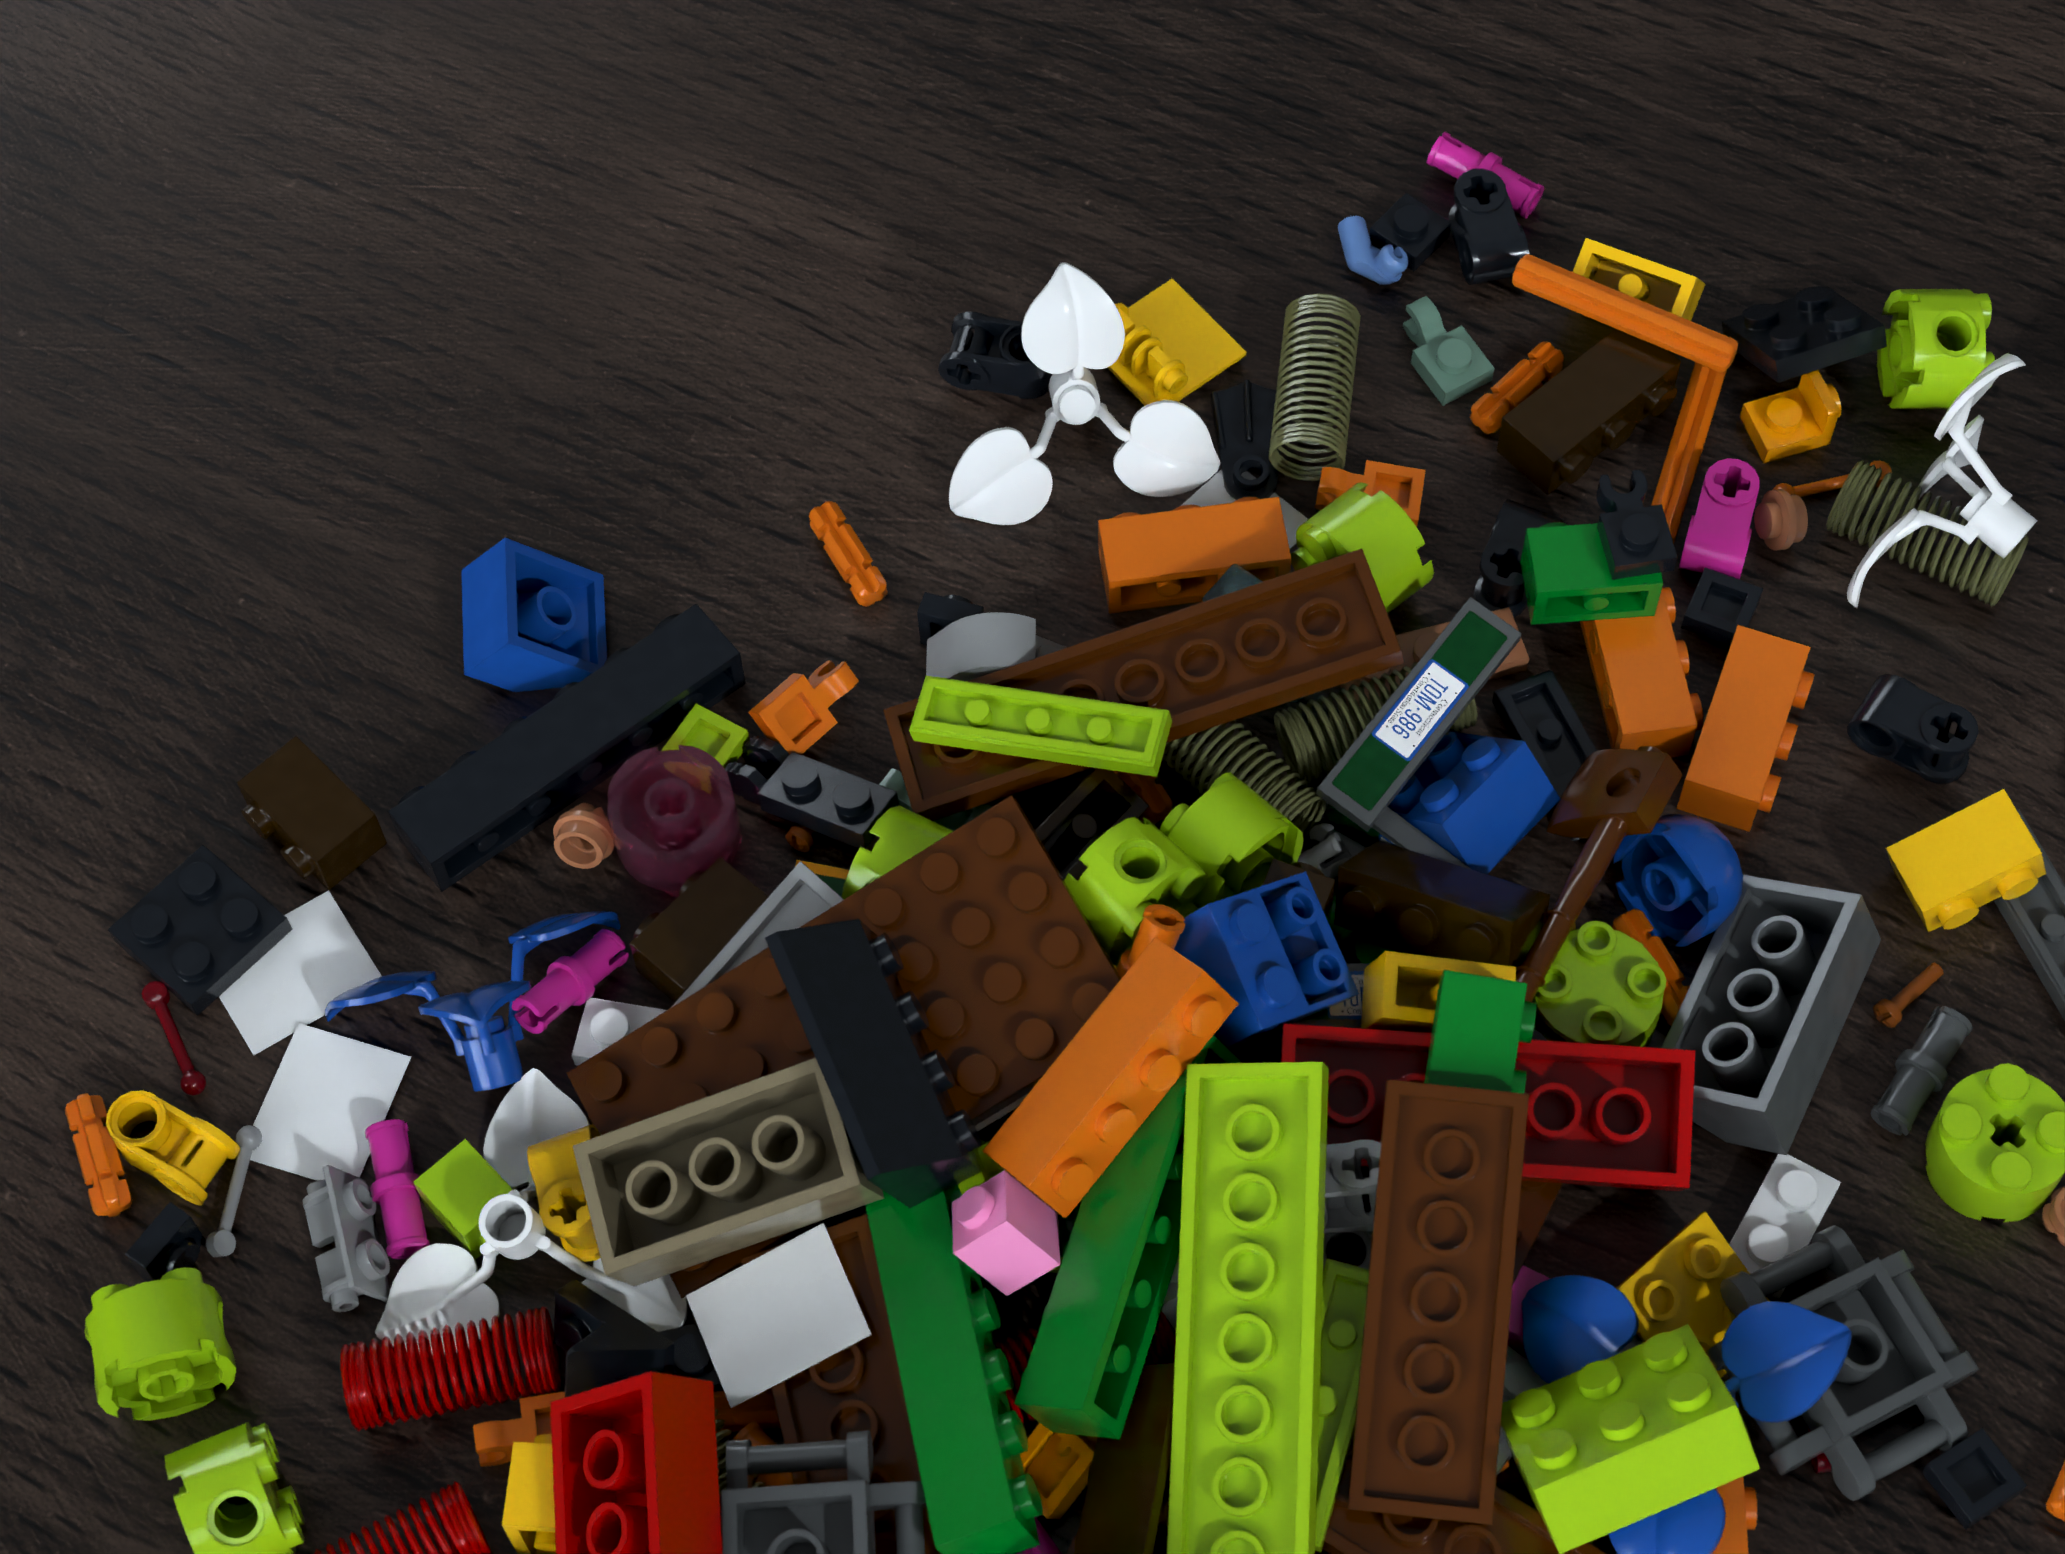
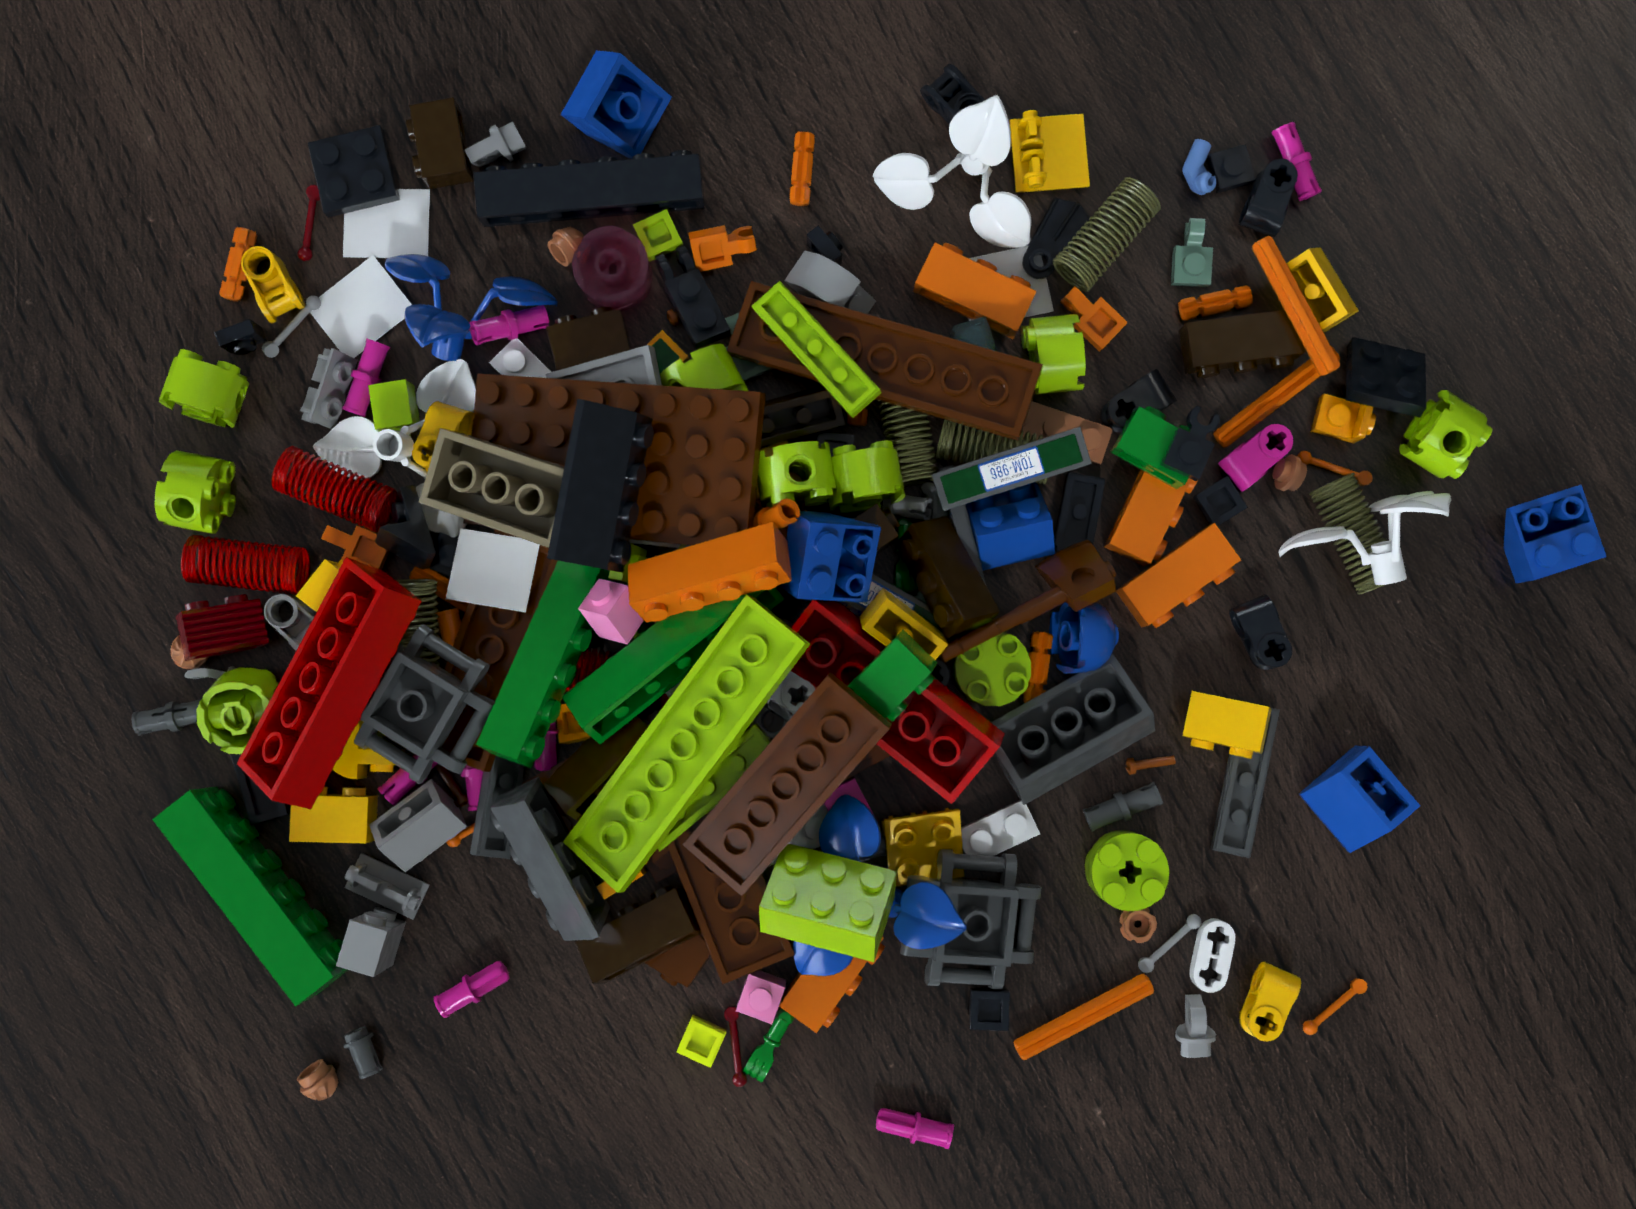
camera: 30 degrees right, 25 degrees up
none -> light grey piece [464,121,526,167]

